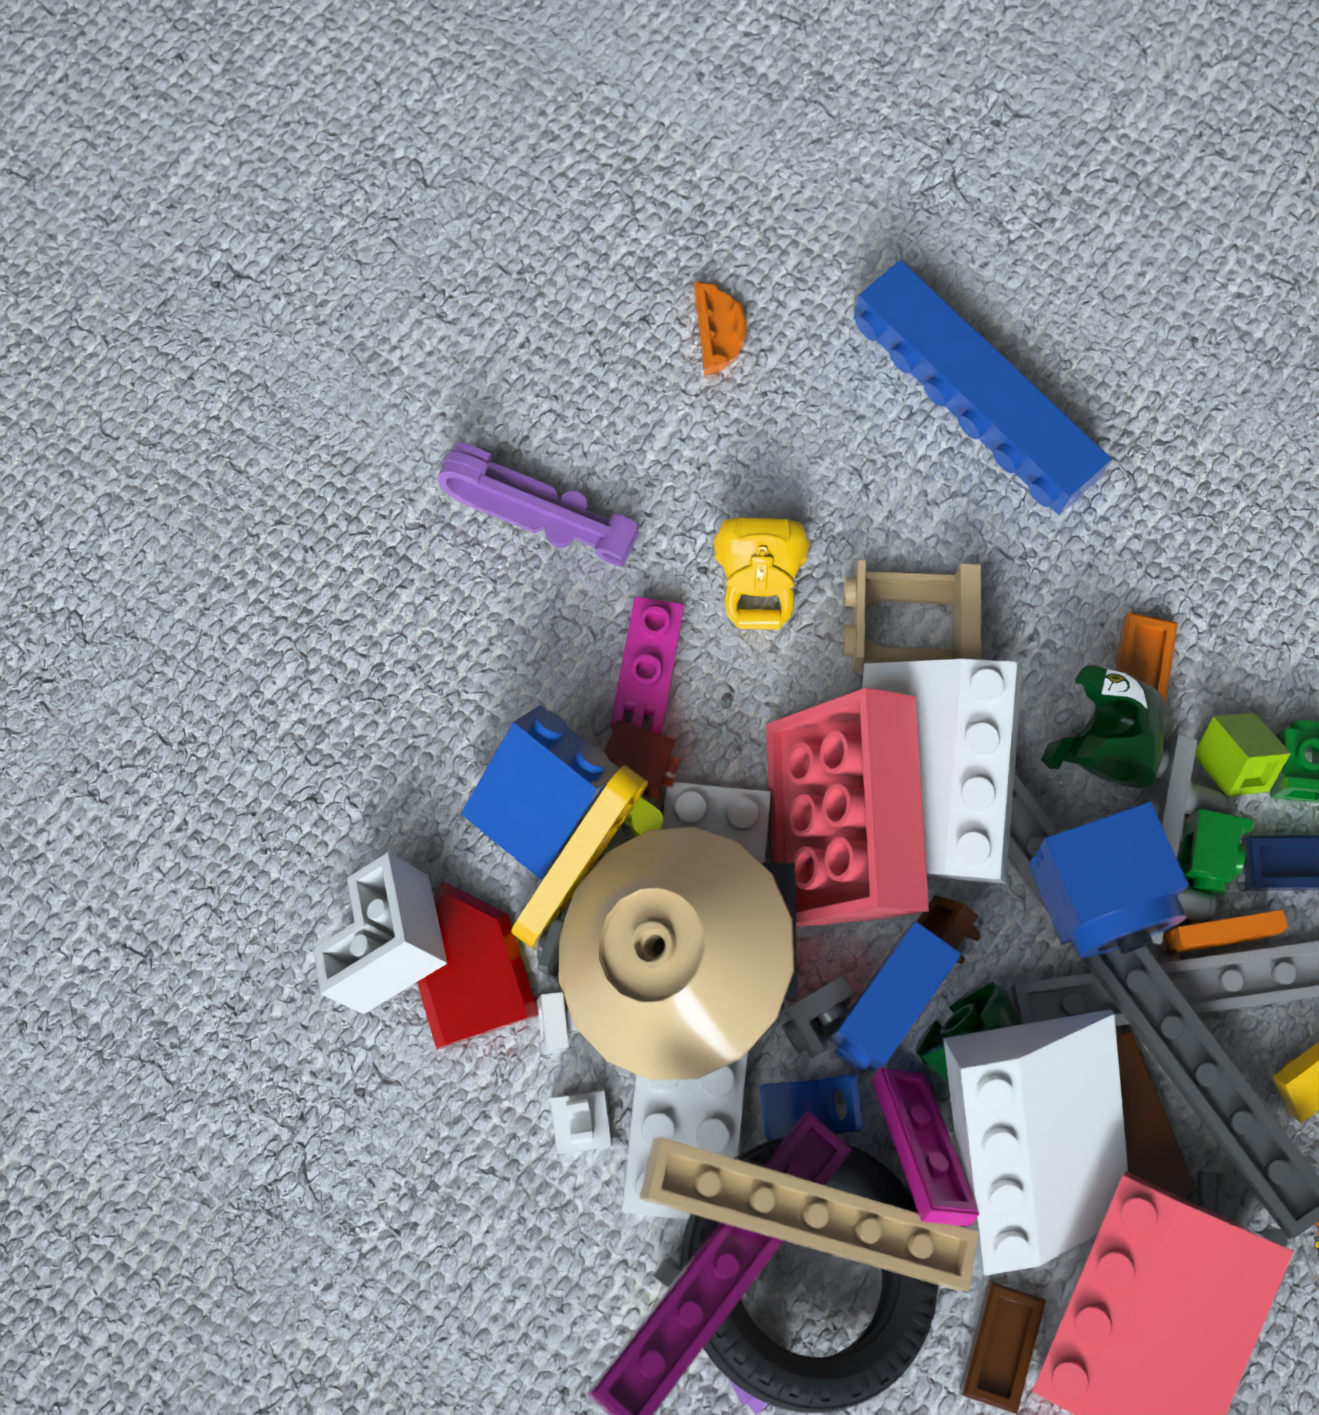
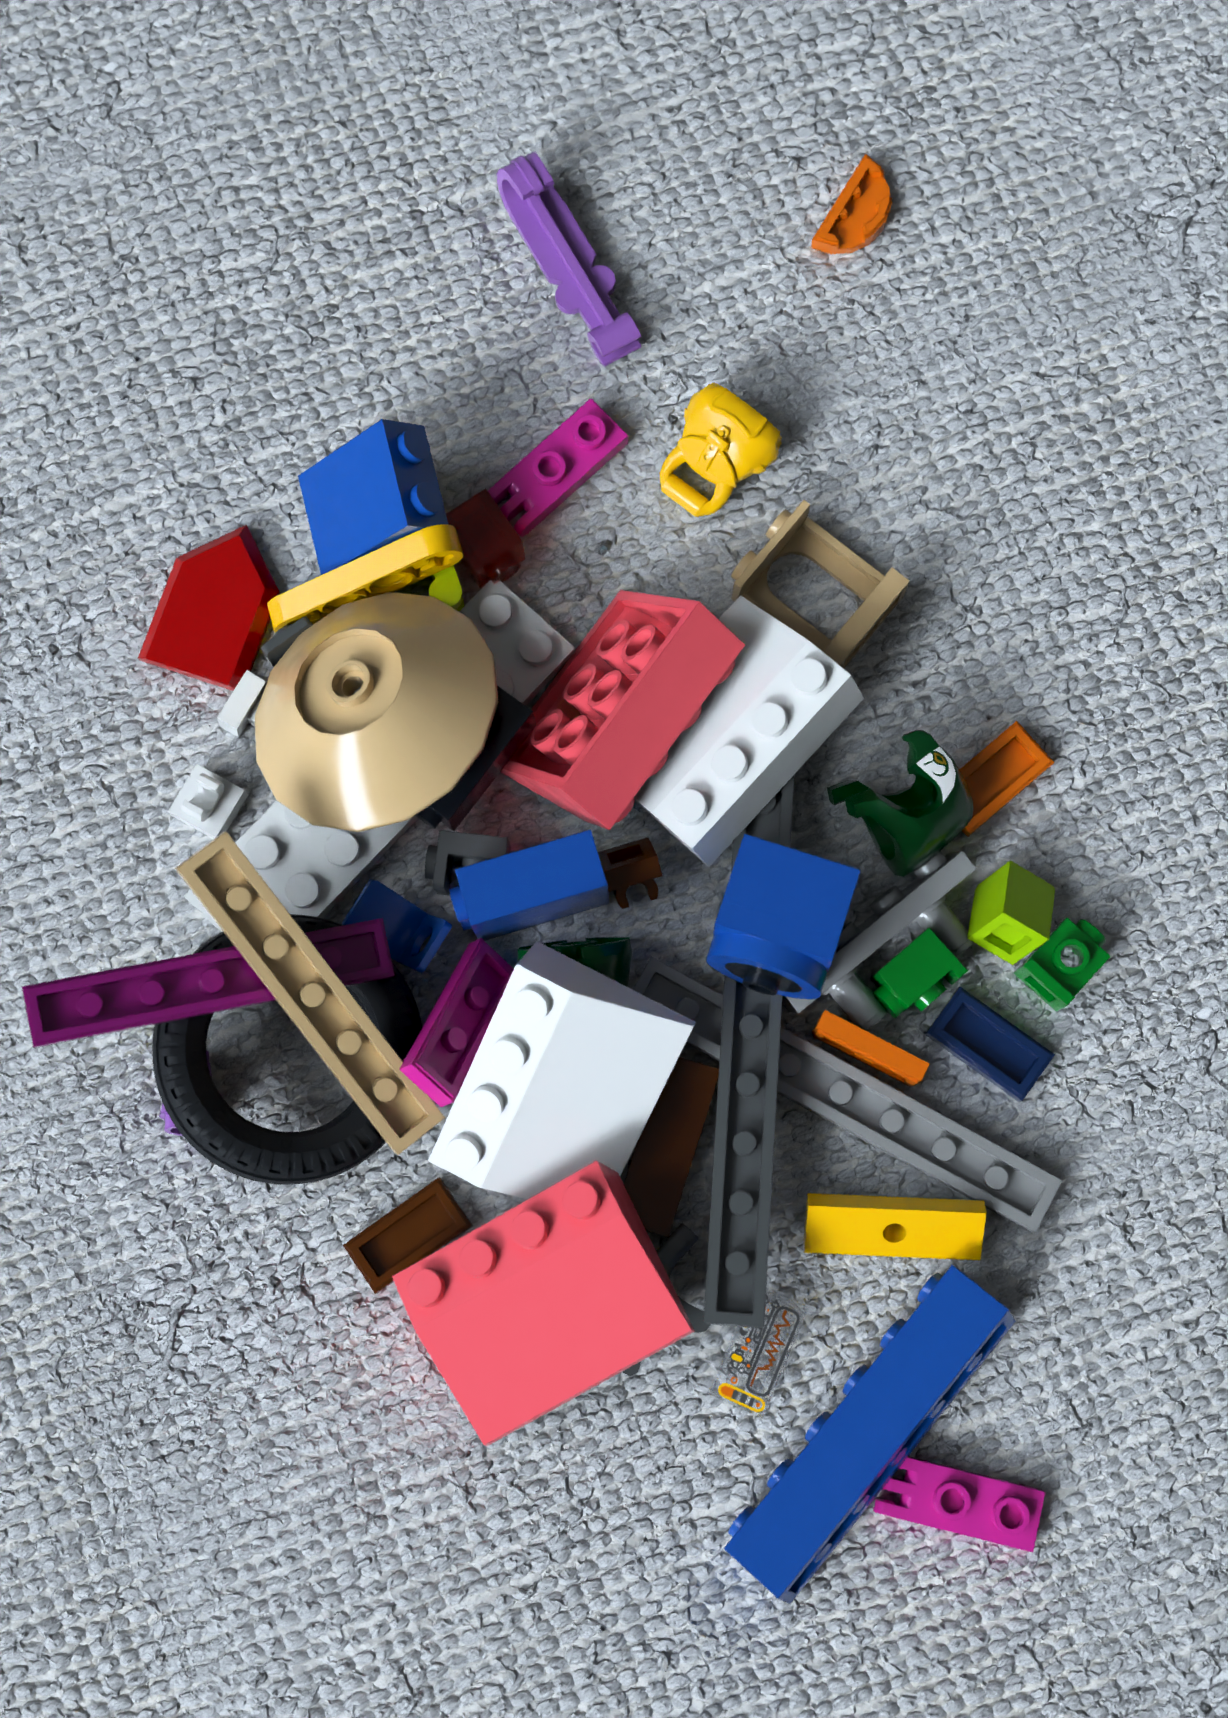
camera: 40 degrees right, 5 degrees up
white brick [313,852,447,1014] -> none
blue brick [853,260,1112,515] -> none

